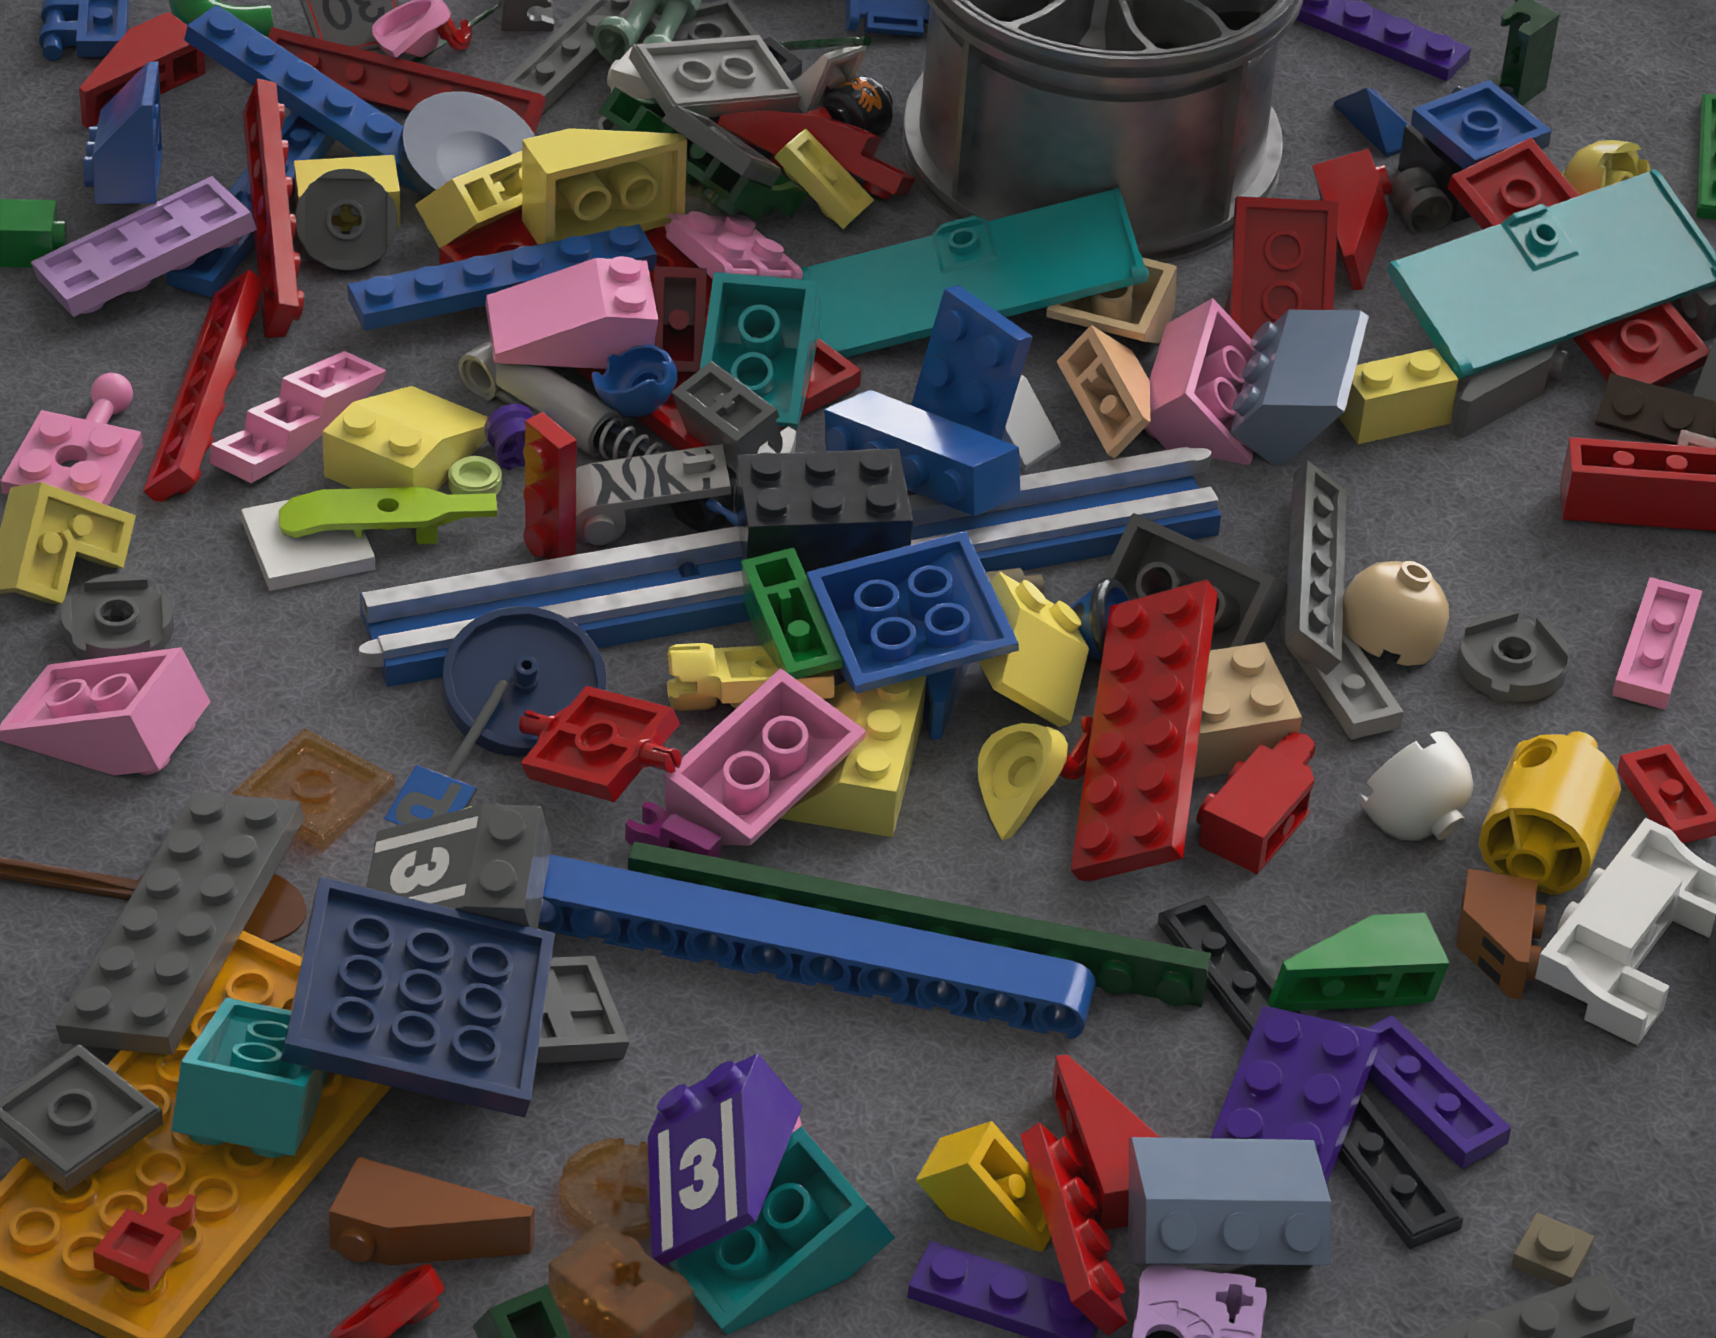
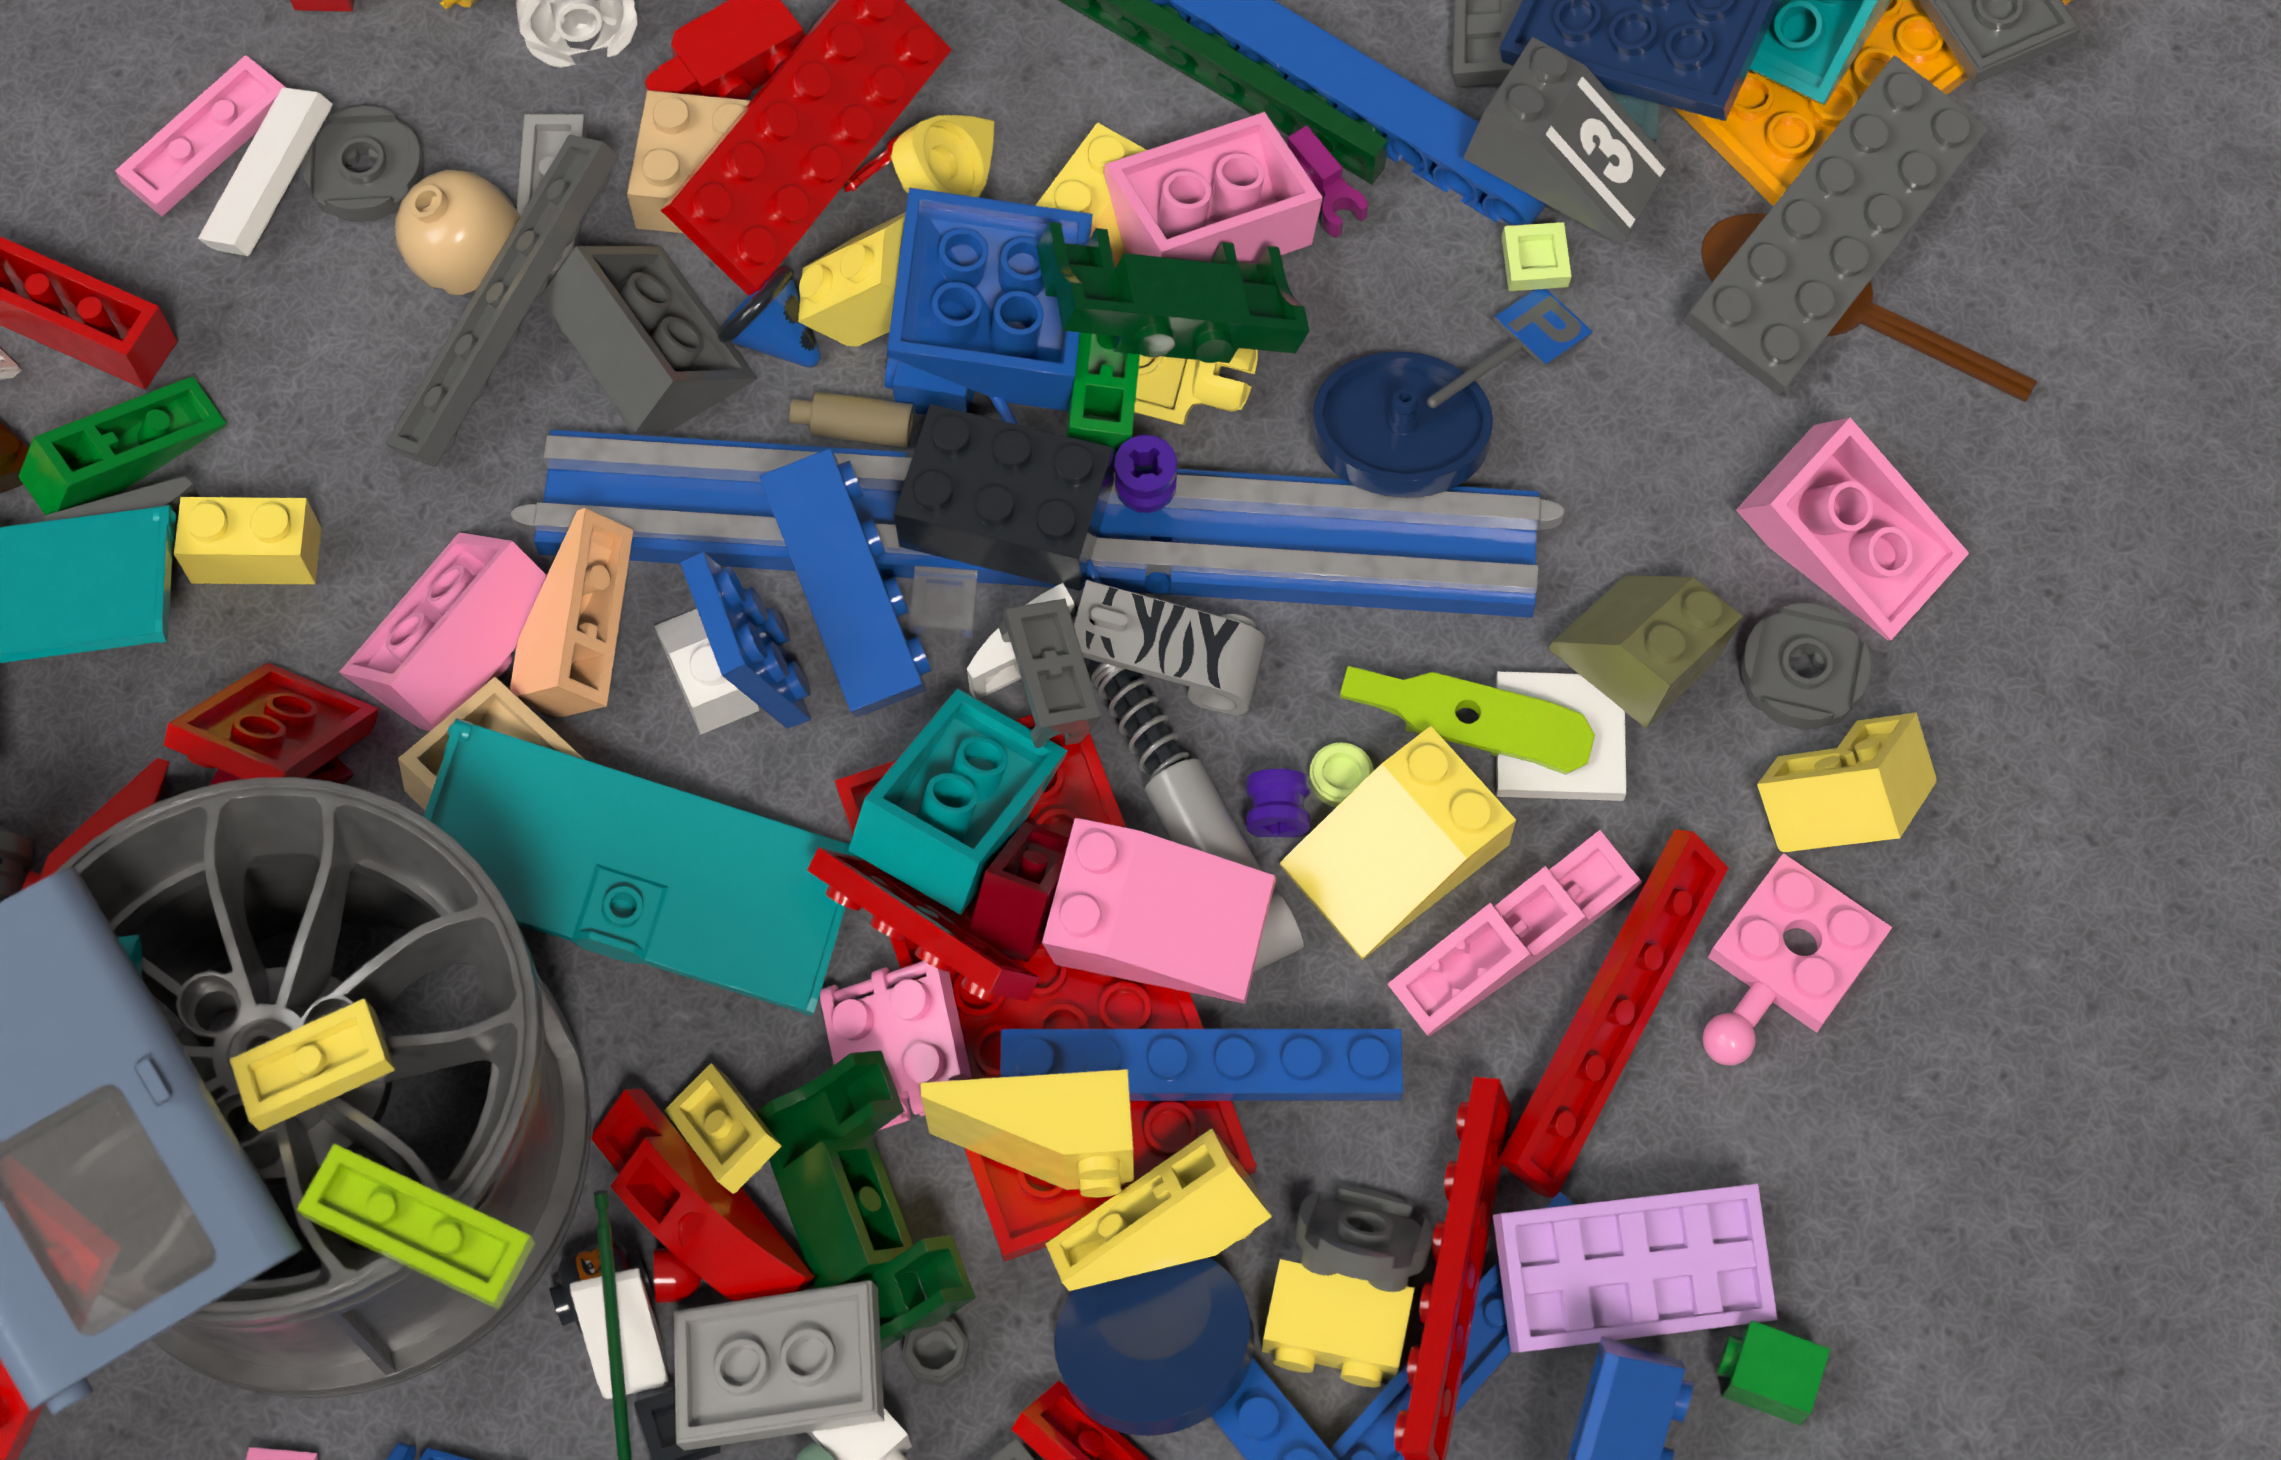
camera: 155 degrees left, 25 degrees up
clear orange tile [232,728,395,851] -> none
red plate [519,686,682,803] -> none
red plate [523,412,577,560] -> none
blue hair [591,344,677,417] -> none
dark grey tile [662,105,782,187] -> none
sand blue slope [1230,310,1369,466] -> none
none -> green slope [18,376,227,516]
none -> white tile [198,87,332,256]
none -> red plate [807,847,1039,1003]
none -> dark green bracket [1037,222,1310,363]
none -> dark purple wheel [1114,435,1177,513]
none -> olive slope [1549,575,1743,728]

